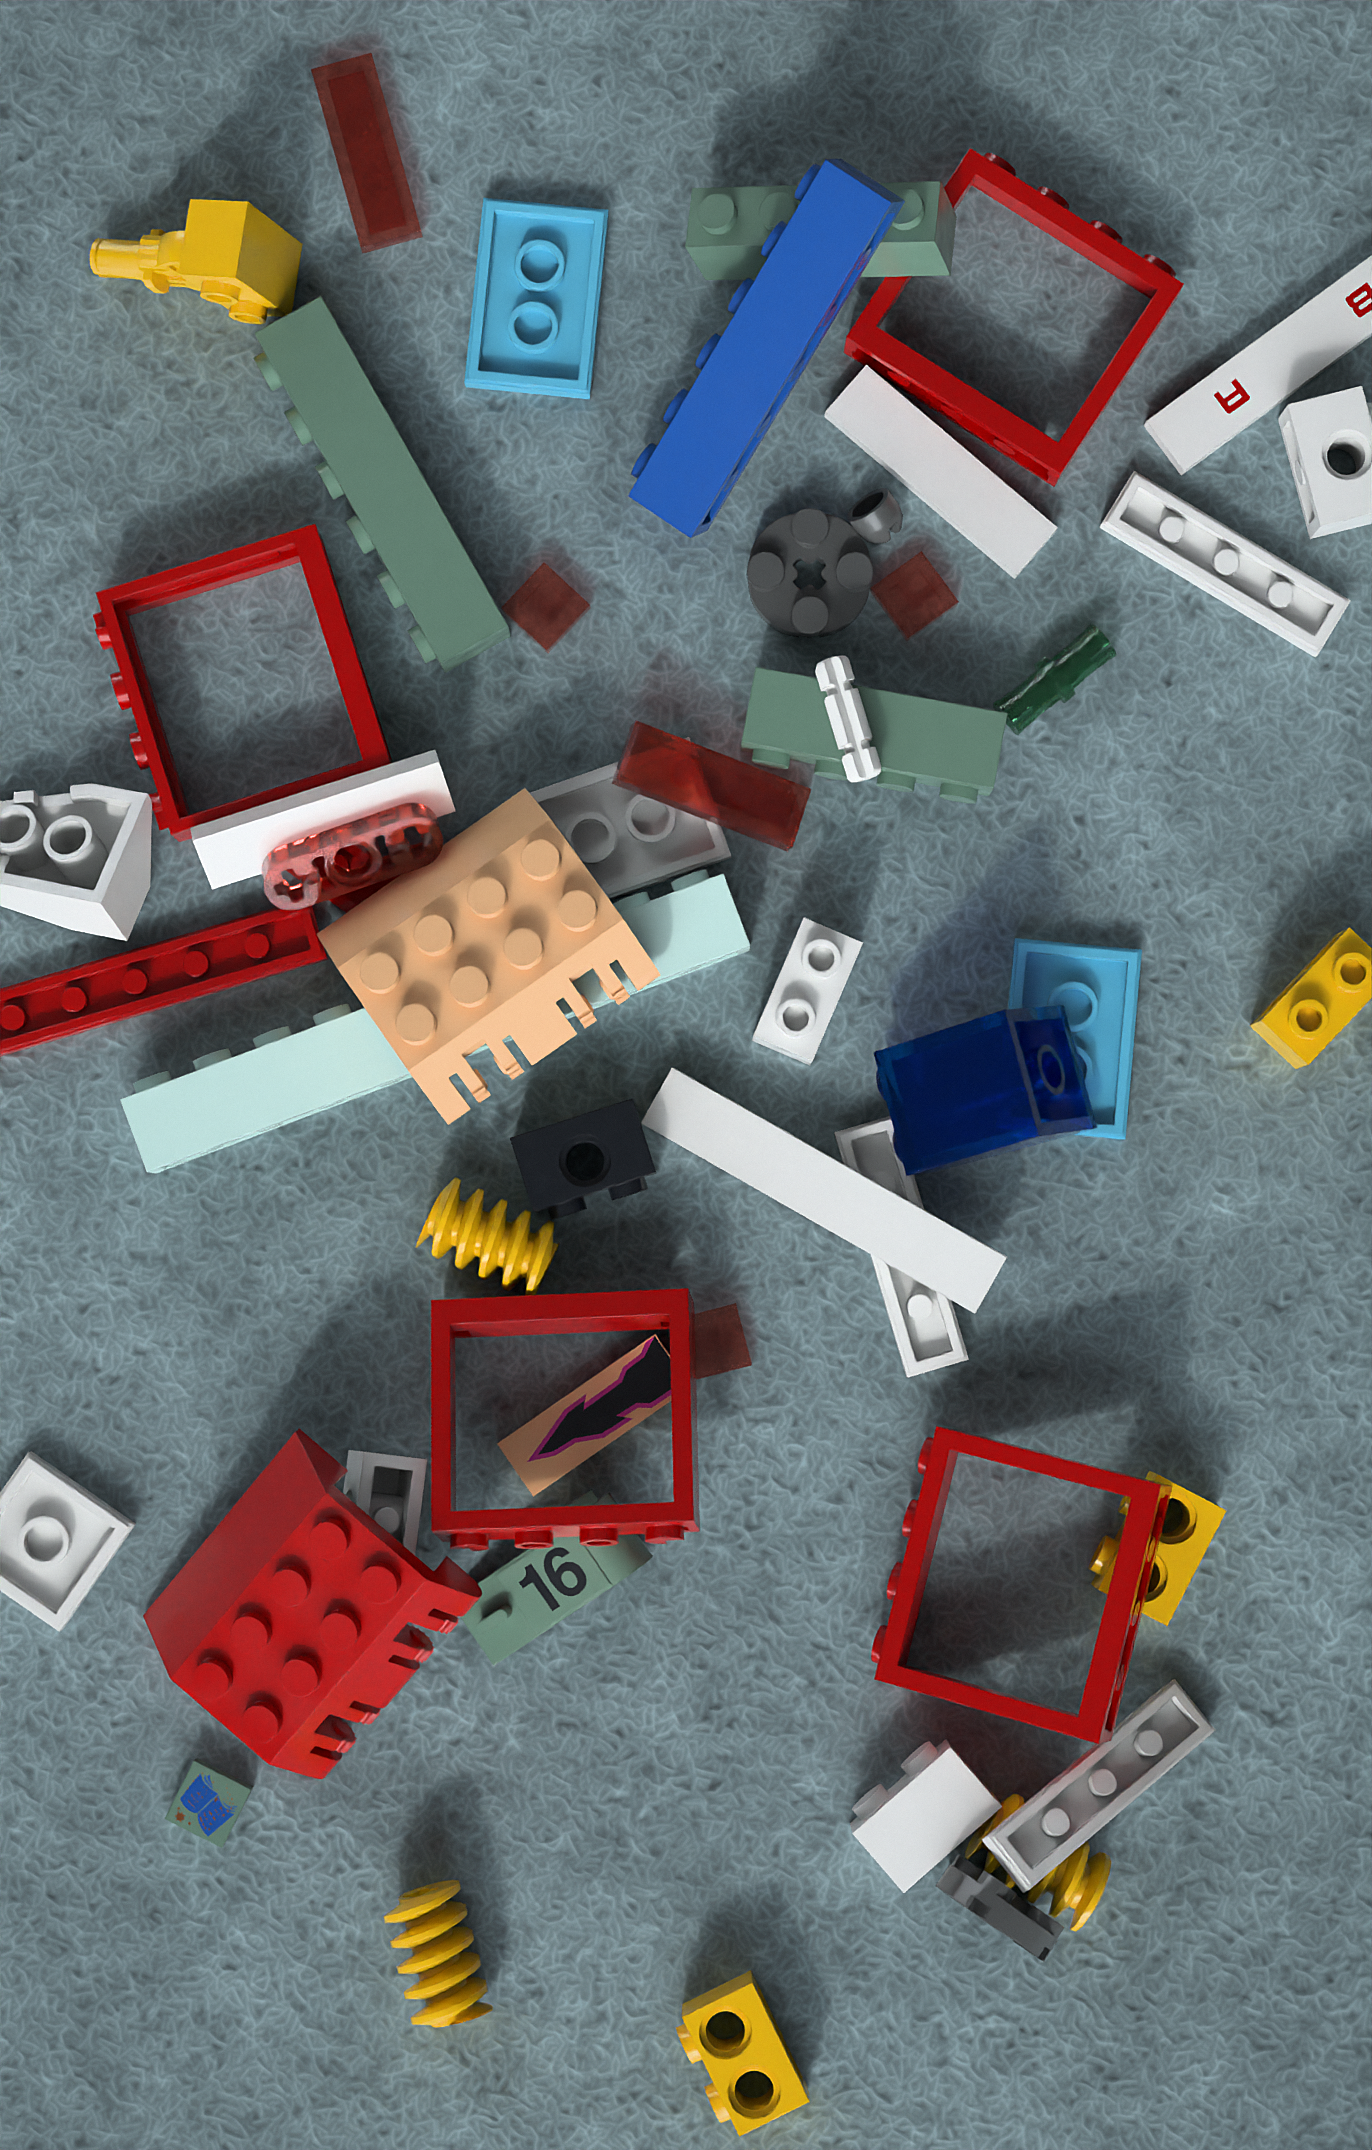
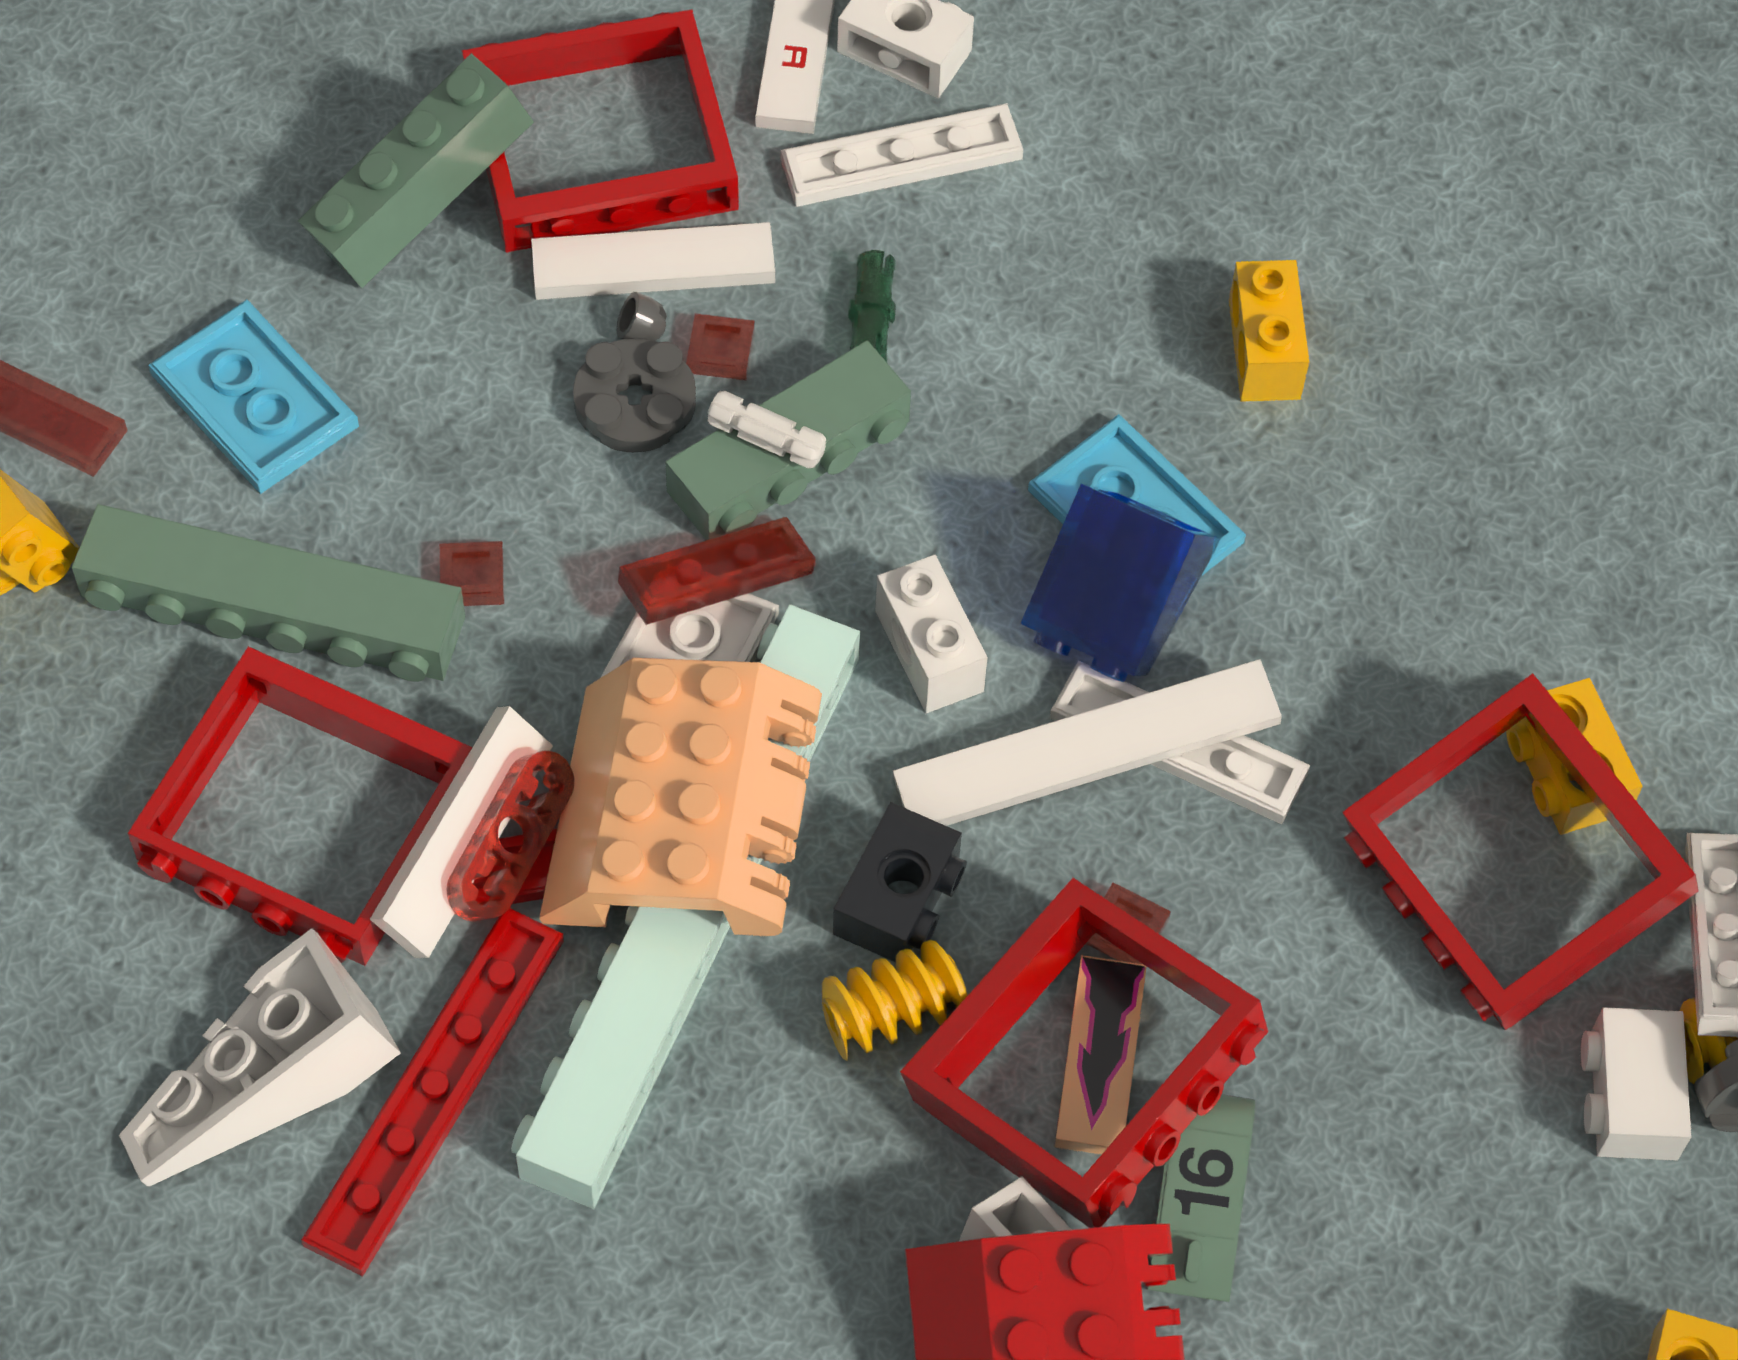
camera: 50 degrees left, 25 degrees down
blue brick [628,158,905,538] -> none

